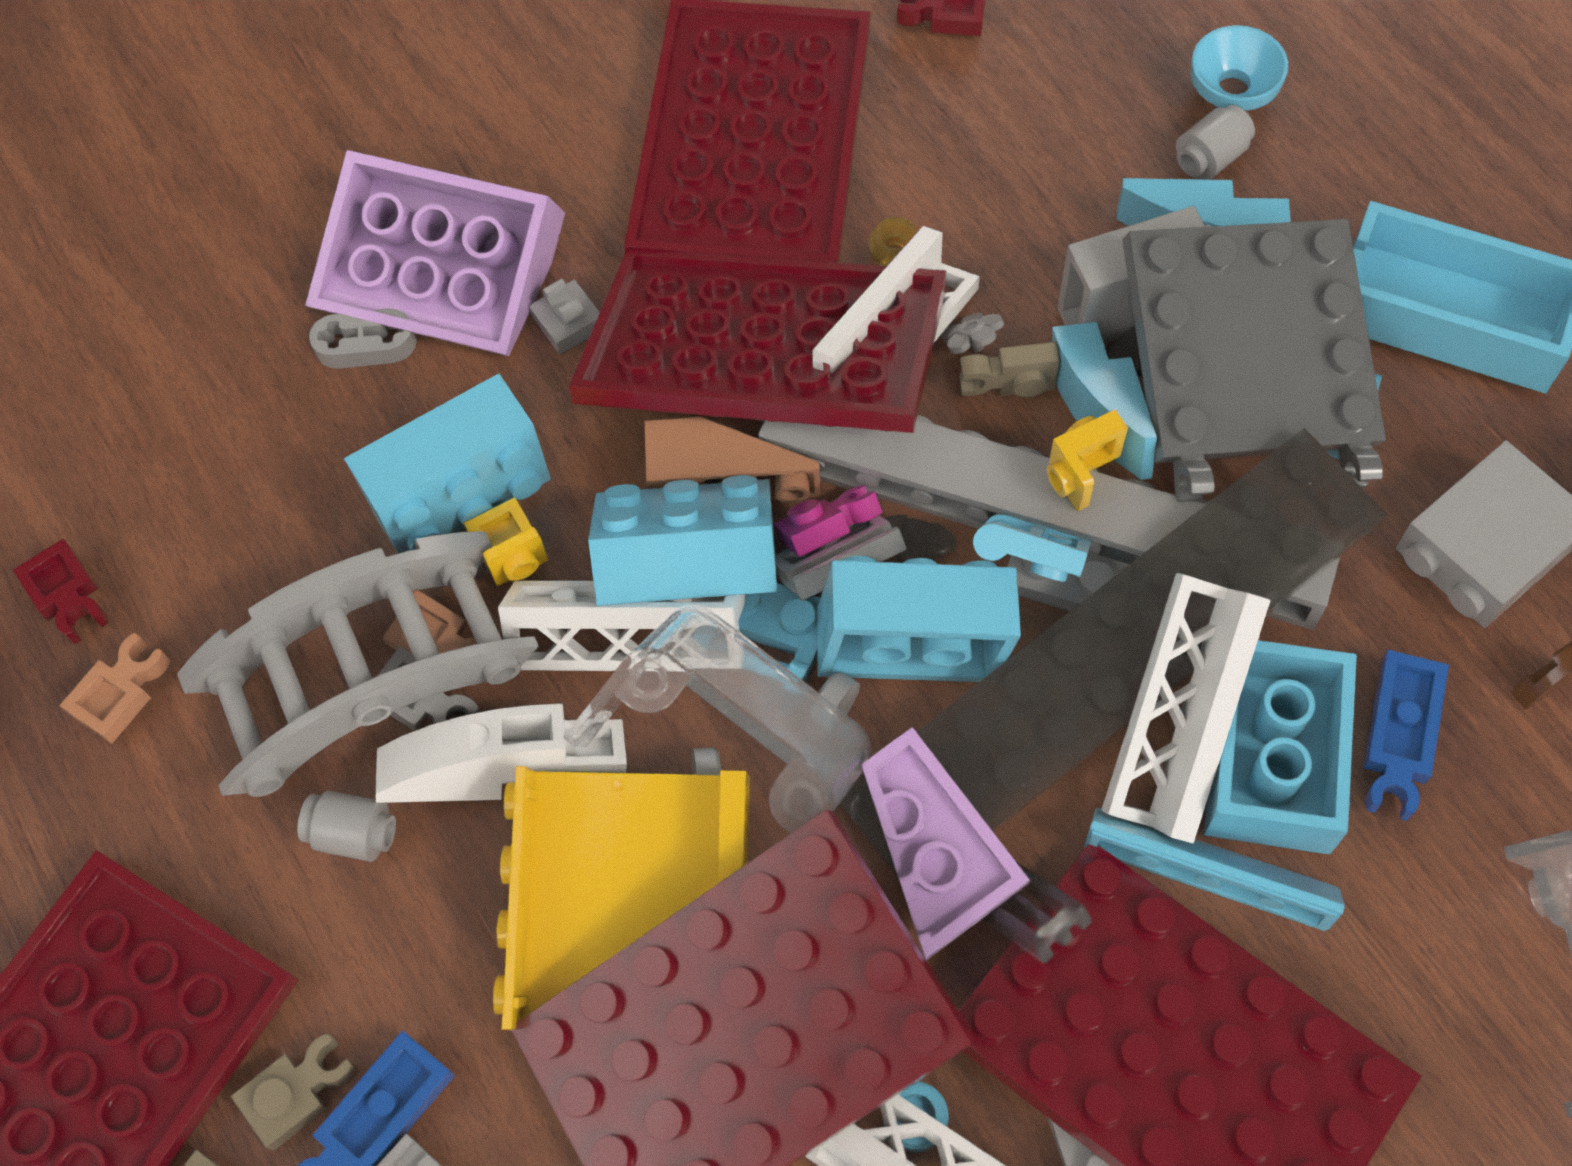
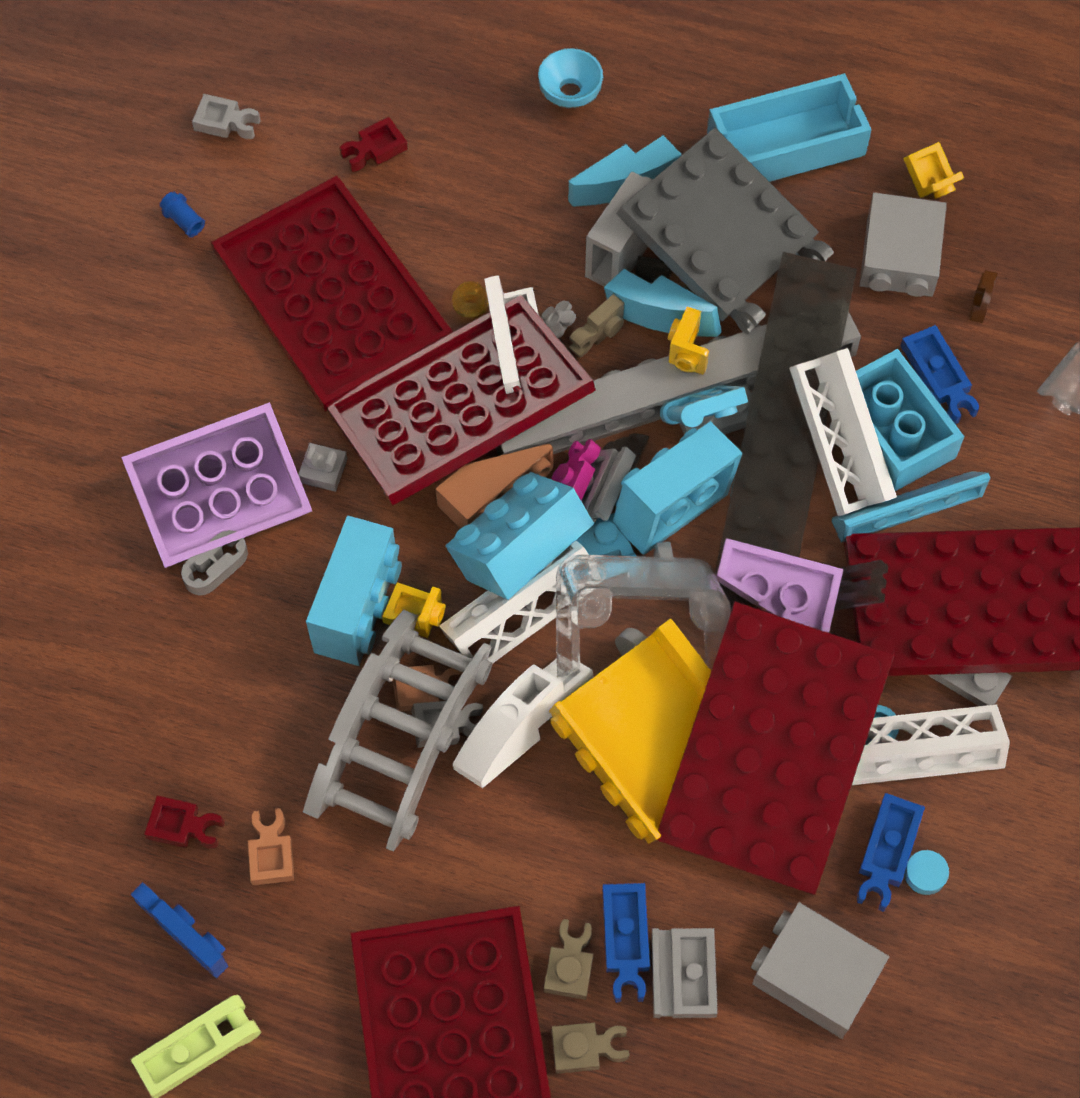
camera: 45 degrees left, 0 degrees up
light grey brick [297,790,396,862] -> none
light grey brick [1176,105,1255,180] -> none

